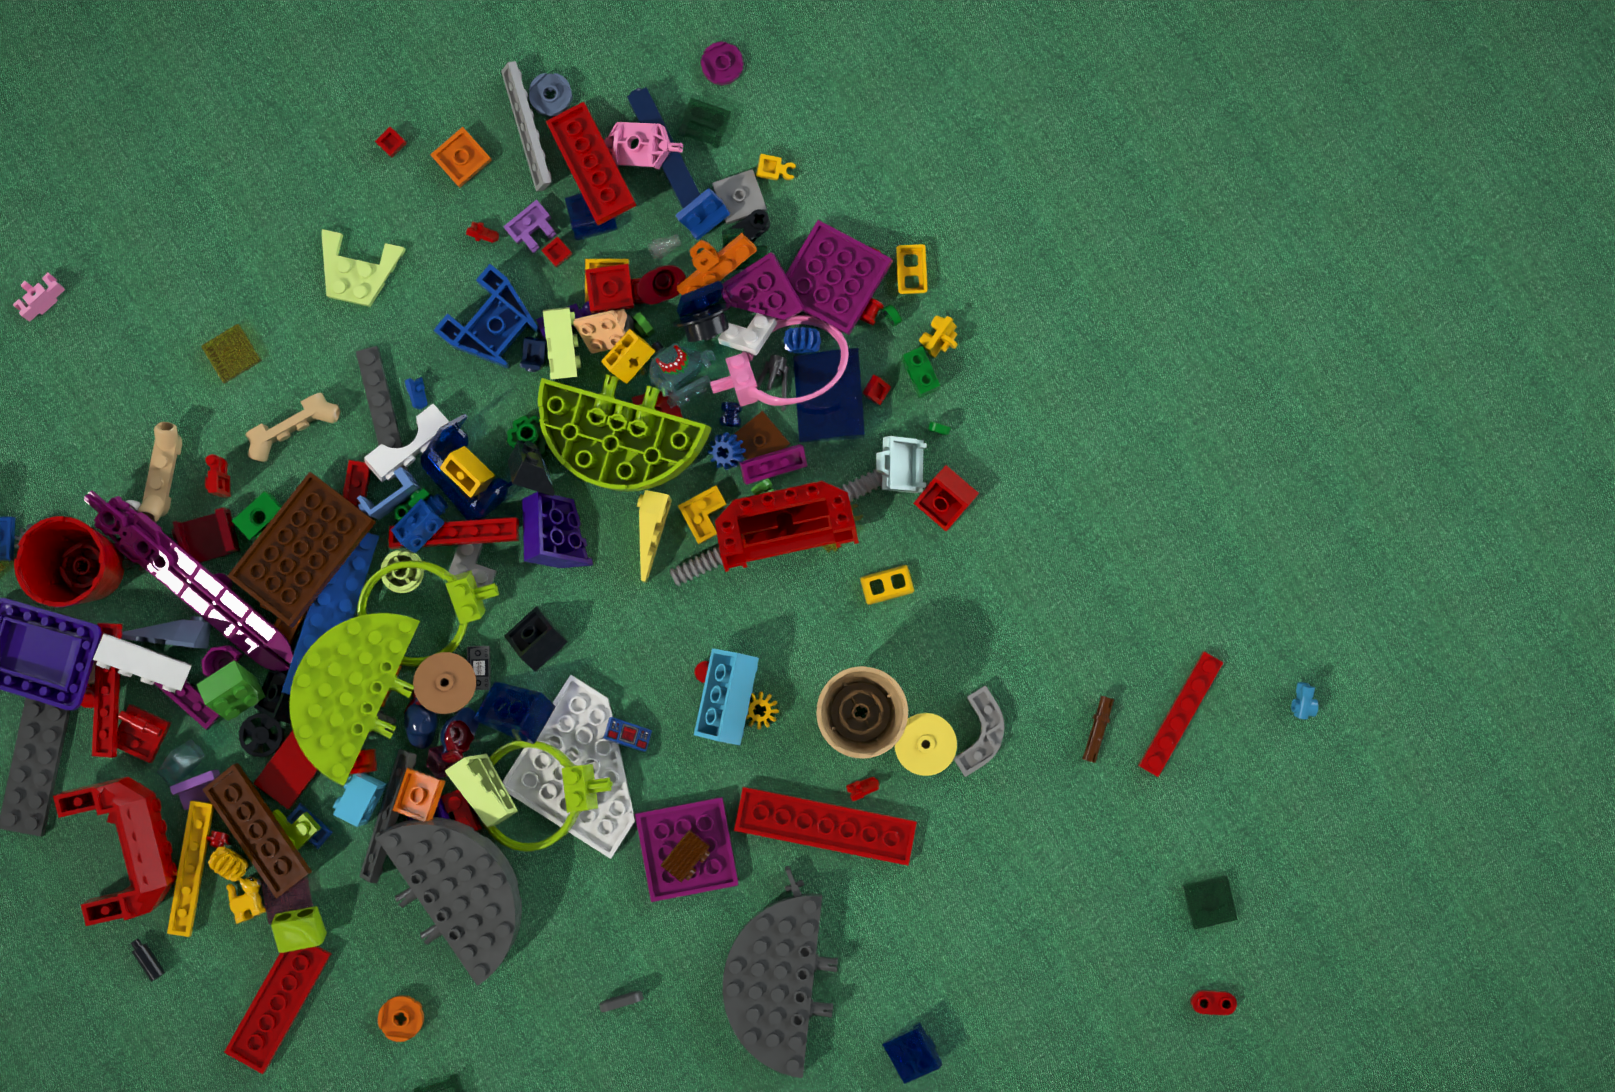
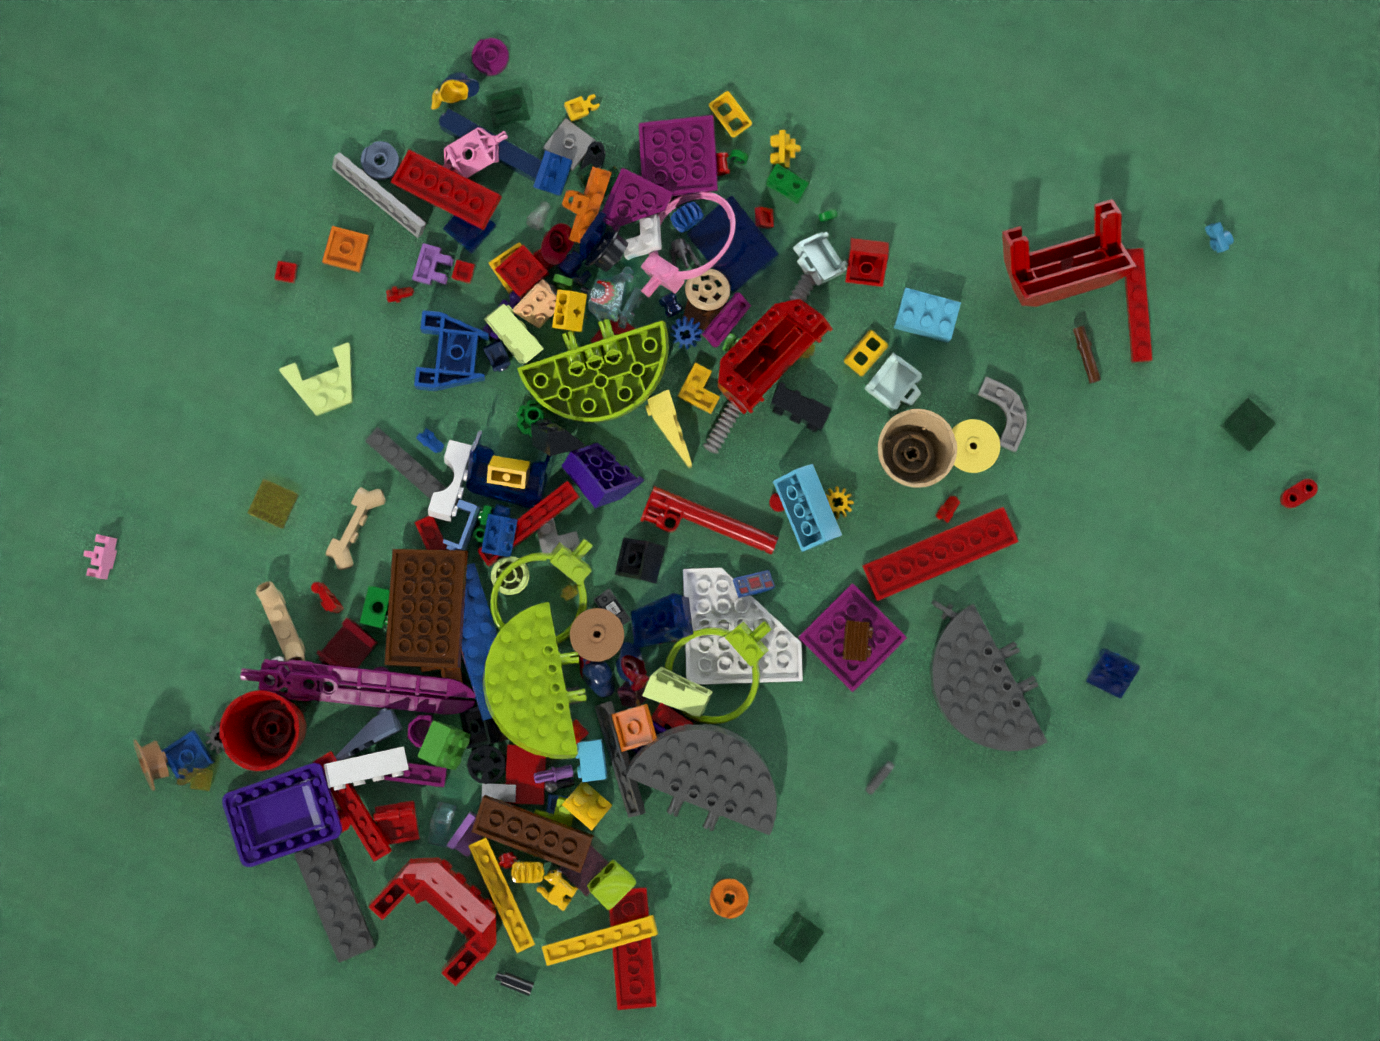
camera: 35 degrees left, 0 degrees up
none -> yellow hair [431,72,480,110]
none -> flat silver sticker [482,784,516,802]
none -> medium lavender axle [534,765,573,783]
none -> yellow plate [542,915,658,966]
none -> piece [544,779,574,793]
none -> clear blue piece [557,250,592,286]
none -> clear yellow plate [560,584,578,601]
none -> yellow plate [562,782,613,831]
none -> red piece [640,486,779,555]
none -> tan plate [685,268,730,310]
none -> black wedge [770,382,832,433]
none -> light aqua piece [865,352,922,411]
none -> medium azure brick [893,288,961,343]
none -> red wedge [1002,199,1136,307]

